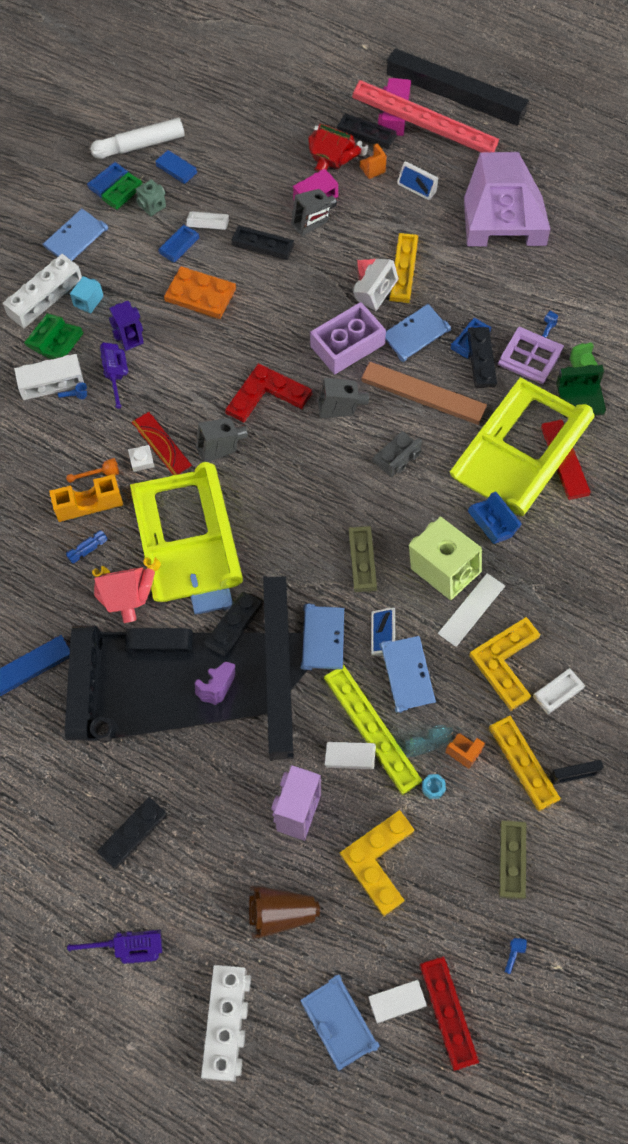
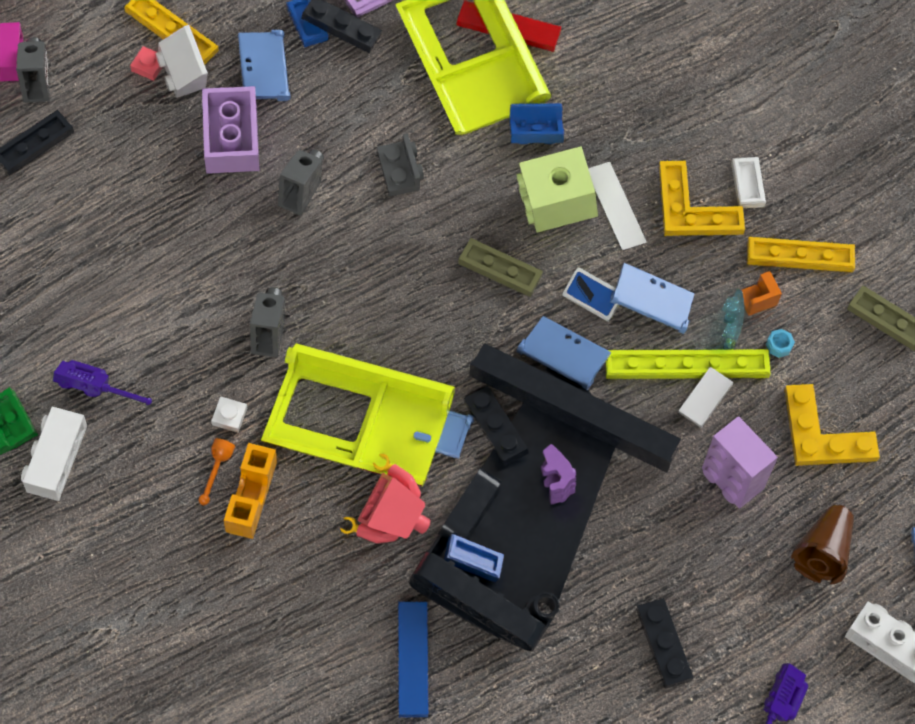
camera: 65 degrees left, 0 degrees up
blue hand [58,382,87,399] -> none
blue axle [66,530,107,563] -> none
dark purple brick [108,300,144,351] -> none
red sticker [132,412,192,475] -> none
orange plate [164,266,236,319] -> none
red plate [225,363,312,423] -> none
nougat tile [361,362,487,425] -> none
black tile [550,760,604,785] -> none
none -> tile [444,534,504,582]

